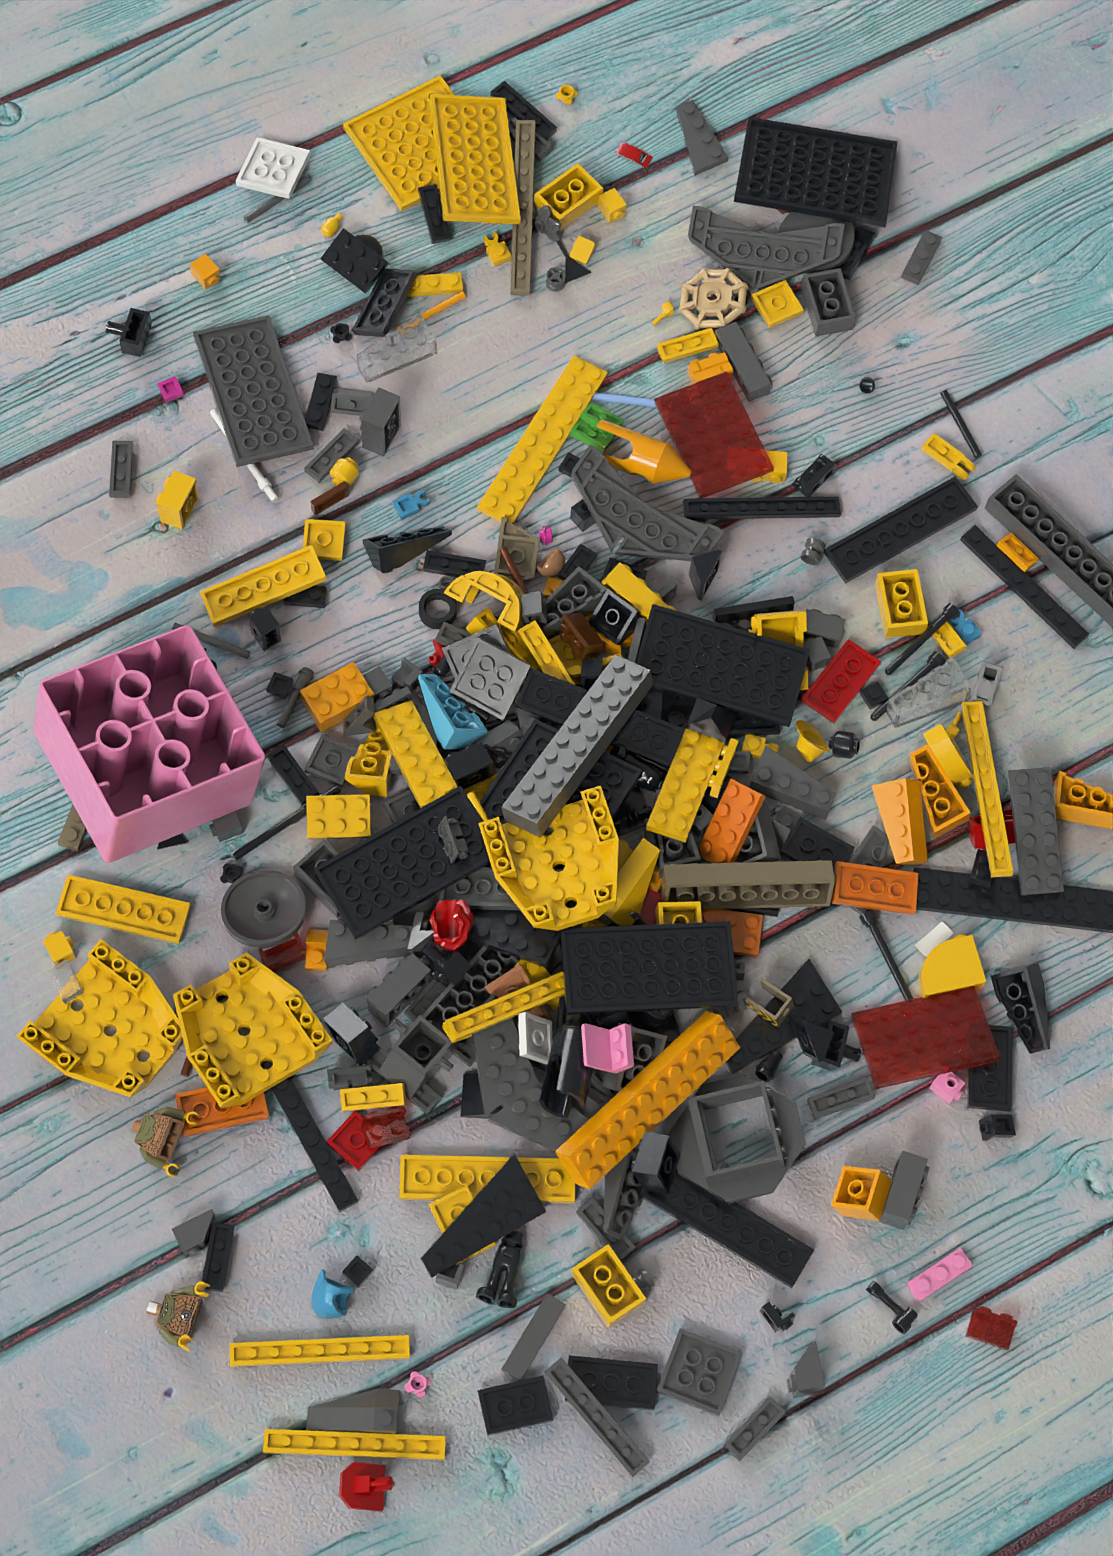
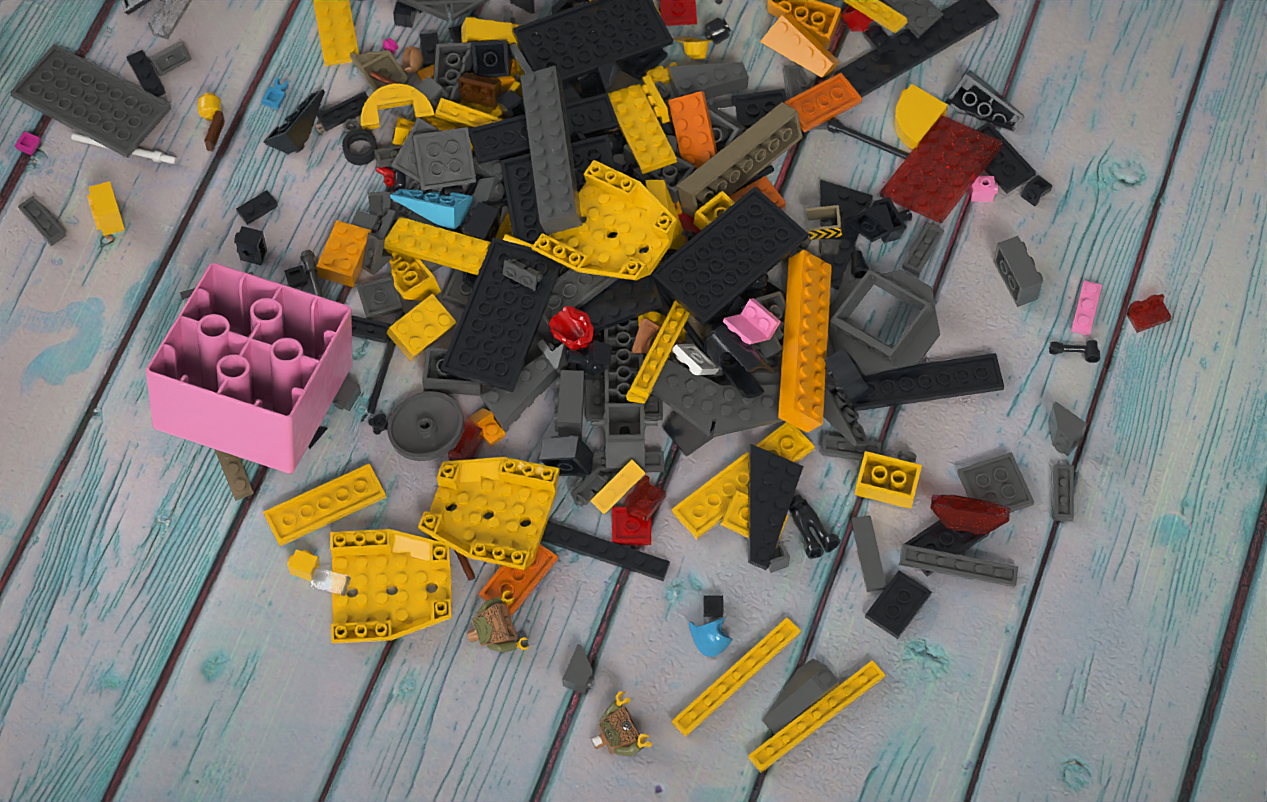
camera: 35 degrees left, 5 degrees down
yellow plate [200,545,327,628] -> none
black plate [201,1222,235,1292] -> none
yellow plate [302,519,346,561] -> none
dark grey plate [304,428,359,483] -> none
black plate [330,323,352,343] -> none
red piece [339,1462,395,1512] -> none
dark grey brick [359,387,401,457] -> none
bright pink plate [405,1371,431,1398] -> none
black bracket [760,1302,795,1333] -> none
light orange brick [831,1166,892,1221] -> none
white sticker [915,922,953,957] -> none
none -> clear red wedge [930,494,1010,535]

